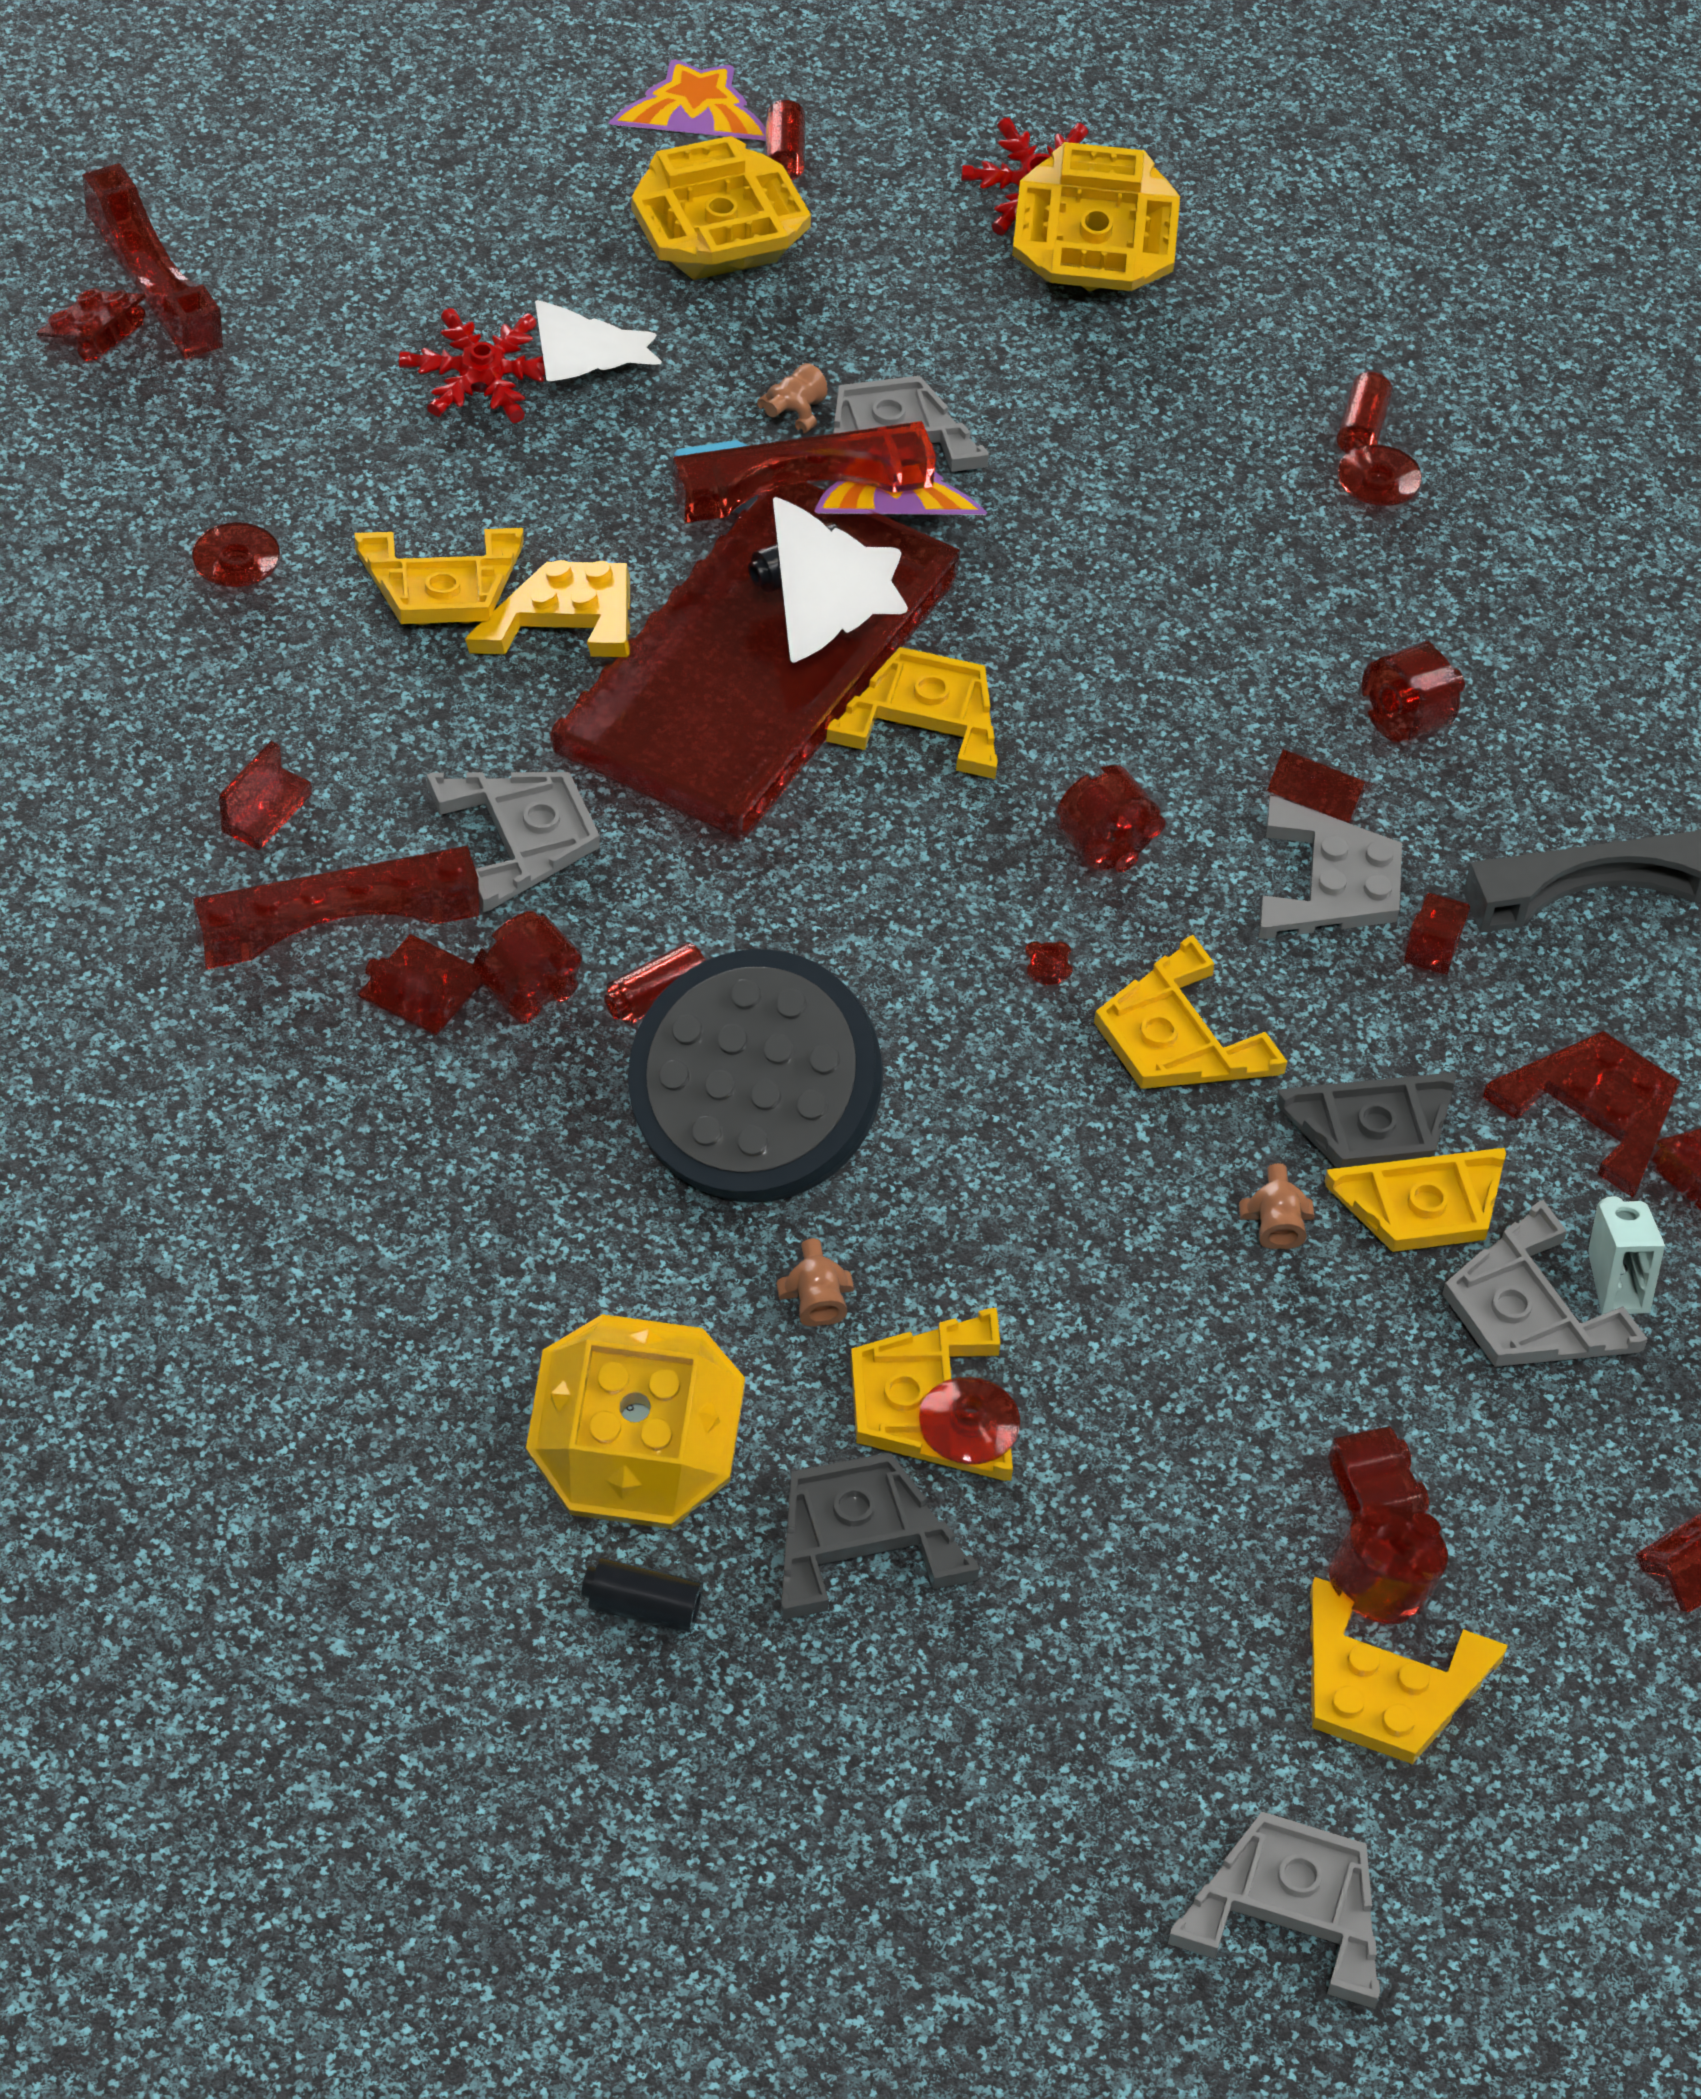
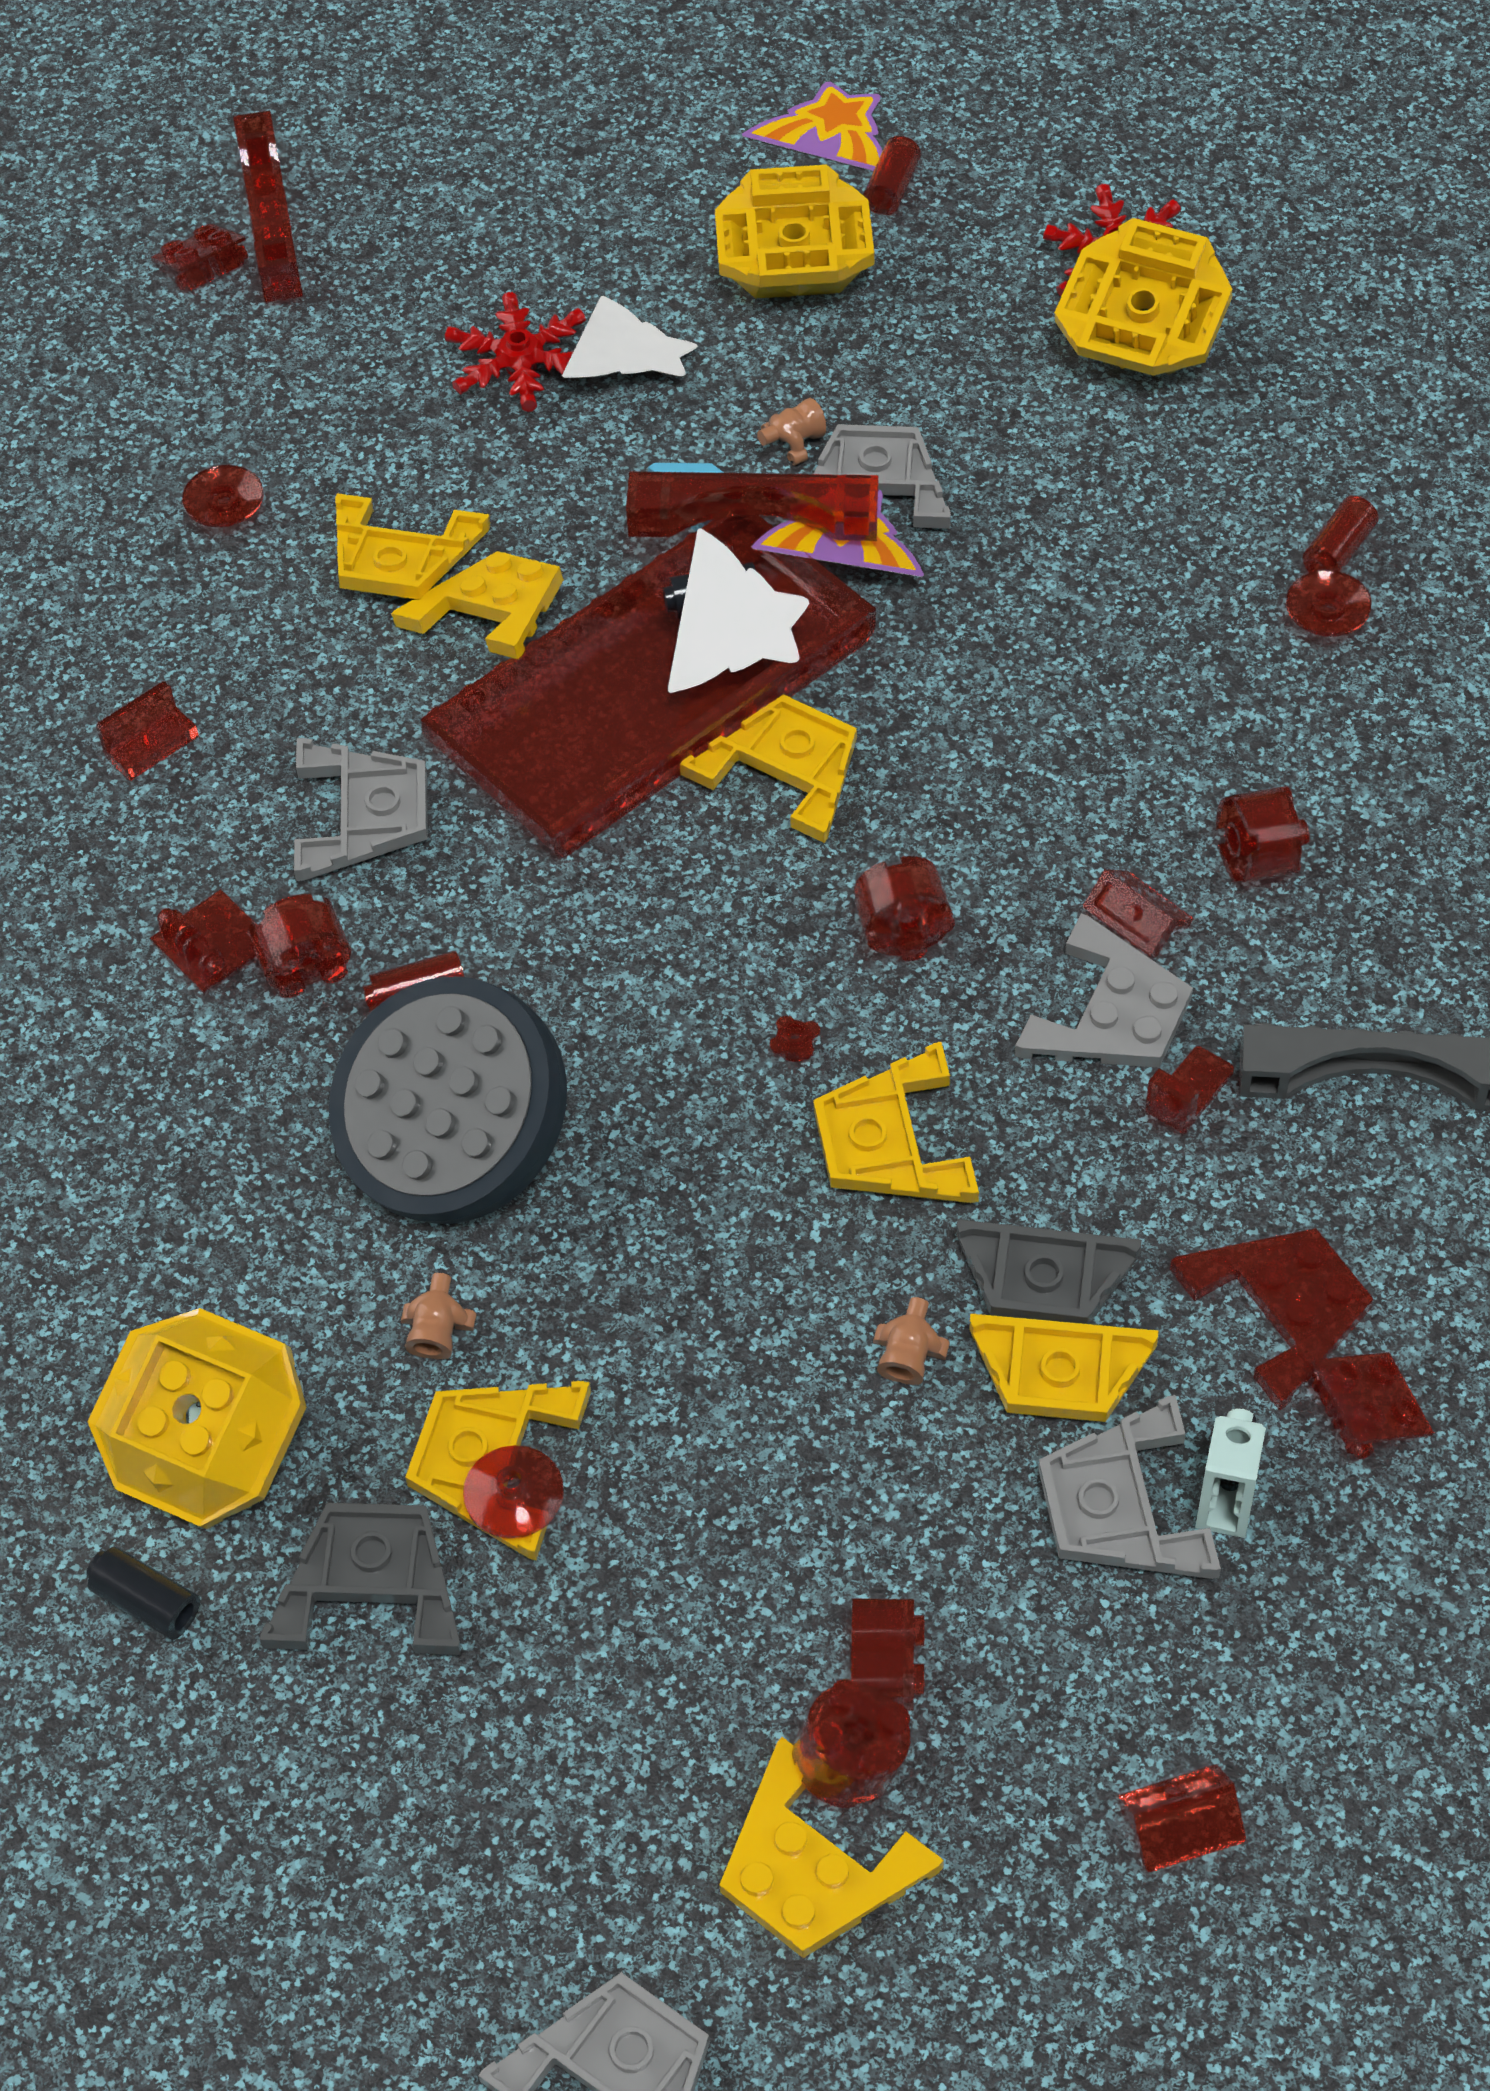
camera: 25 degrees right, 5 degrees up
clear red arch [193,846,479,969] -> none

